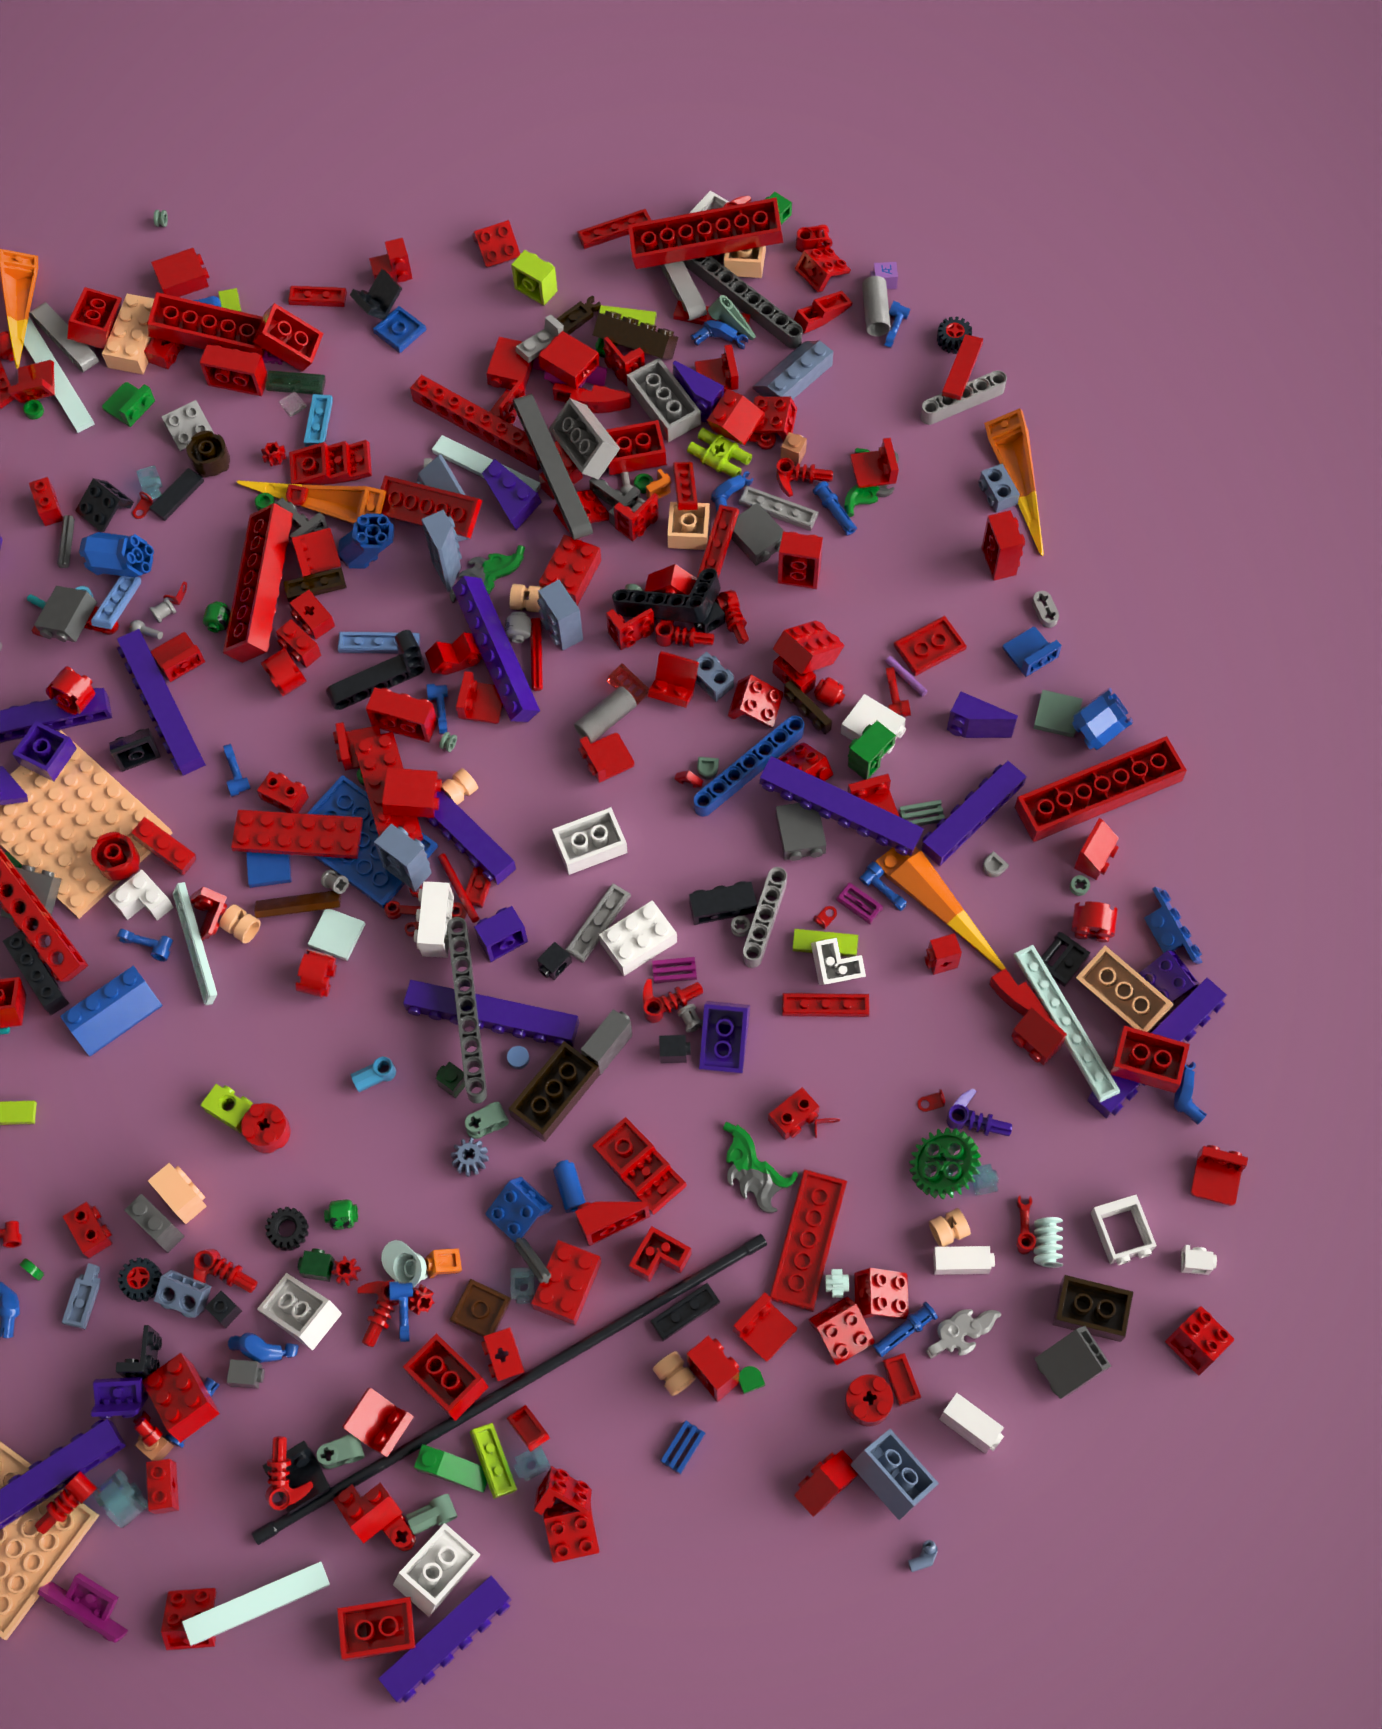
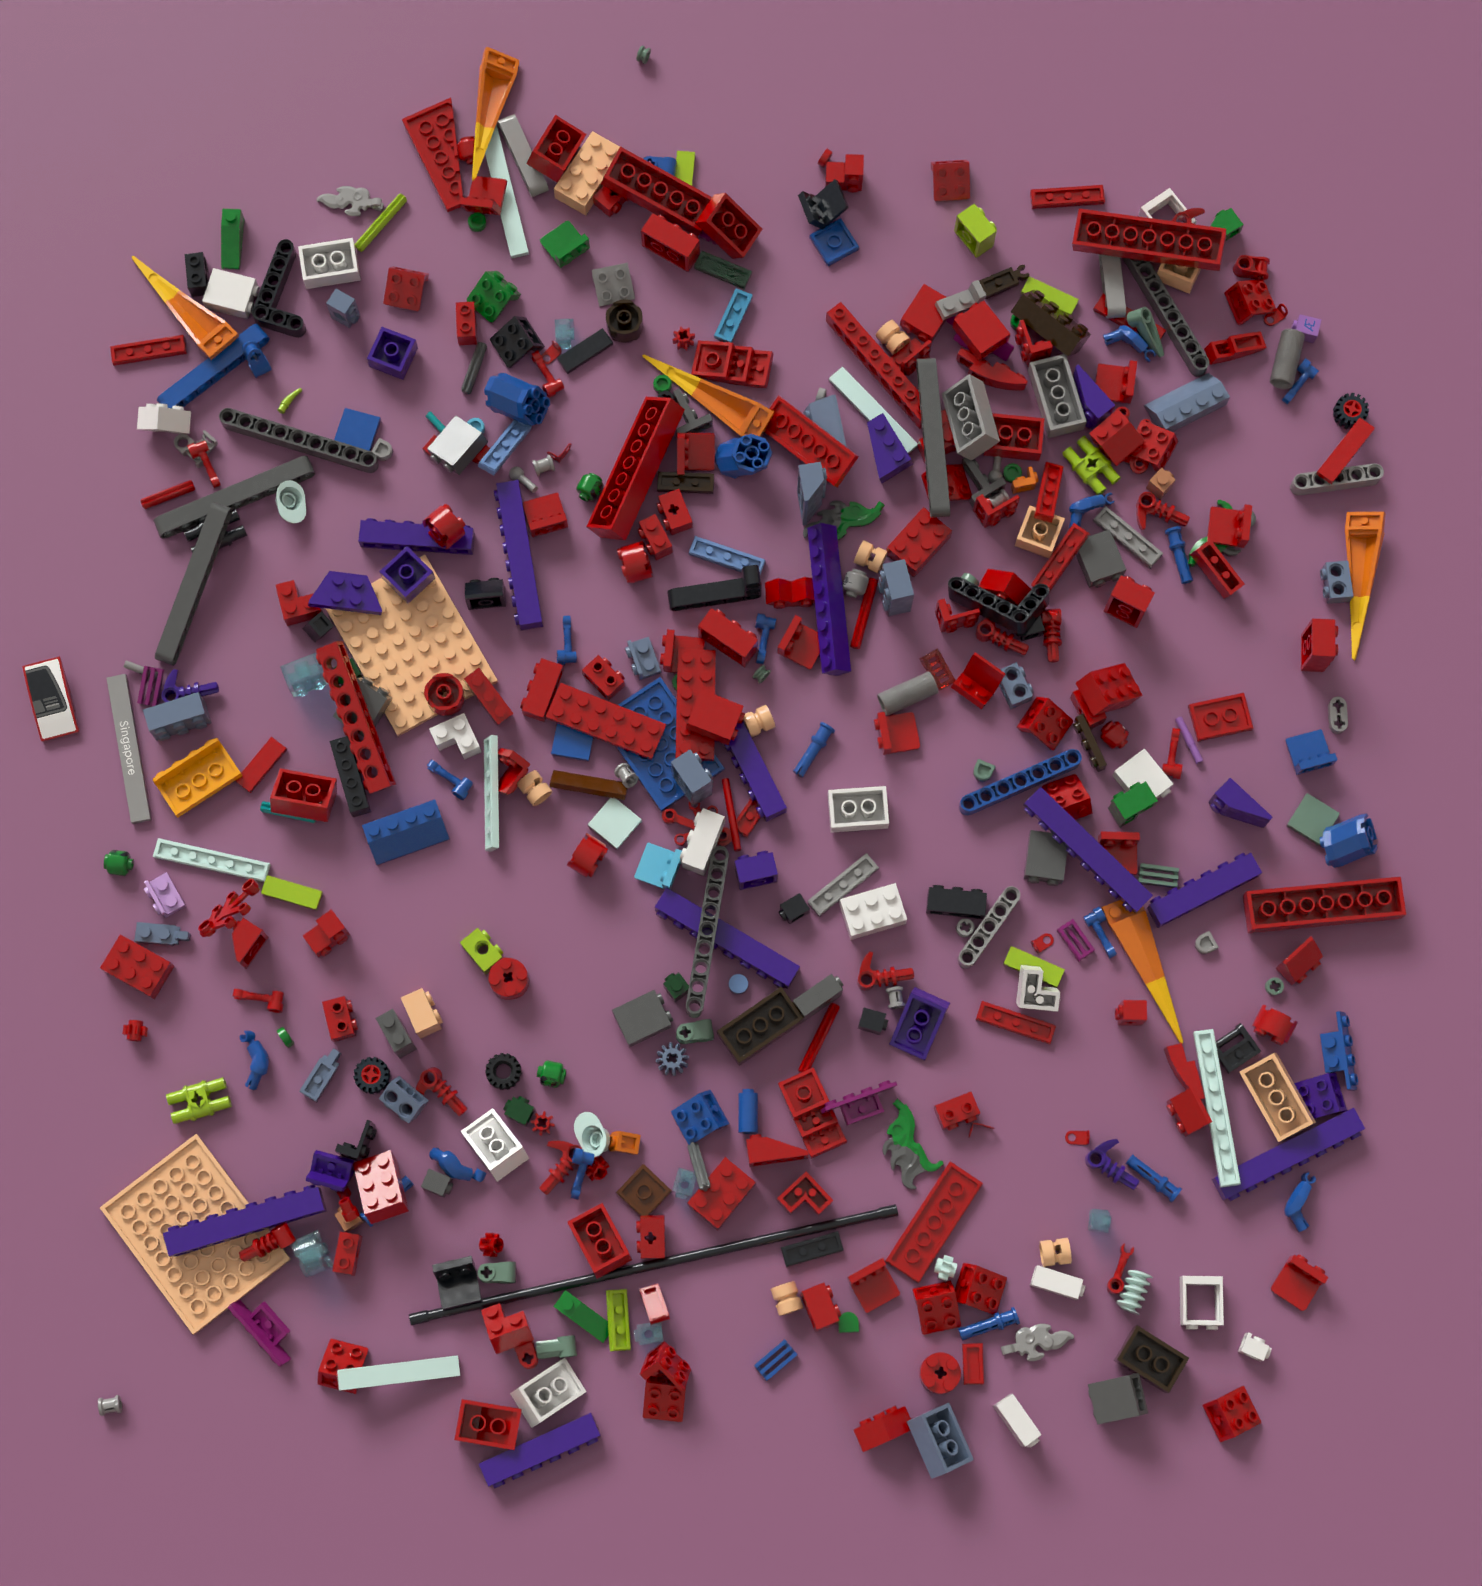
camera: 15 degrees right, 10 degrees up
red brick [151,248,210,297] -> none
black brick [204,1291,242,1328] -> none
red piece [265,1436,313,1510] -> none
clear tile [279,391,306,417] -> none
red tile [286,484,309,507] -> none
red tile [288,286,347,307] -> none
bracket [342,1387,414,1457] -> none
dark azure piece [350,1057,397,1092] -> none
magenta tile [652,957,697,983] -> none
red tile [674,770,704,788] -> none
sand blue arm [908,1540,938,1572] -> none
green gear [909,1127,982,1199] -> none
red brick [1110,1026,1190,1093] -> none
none -> red brick [303,909,350,957]
none -> green bracket [467,271,521,322]
none -> red gear [479,1233,504,1257]
none -> red brick [520,658,564,722]
none -> red brick [531,350,564,398]
none -> dark grey brick [612,990,673,1048]
none -> sand blue bracket [625,637,661,680]
none -> medium azure bracket [634,843,682,890]
none -> blue pin [793,722,835,778]
none -> red axle [798,1002,840,1073]
none -> red tile [817,148,833,167]
none -> magenta bracket [821,1080,897,1126]
none -> light nougat wheel [876,320,910,355]
none -> blue pin [1126,1154,1182,1203]
none -> red brick [1190,539,1245,599]
none -> red piece [1264,303,1288,326]

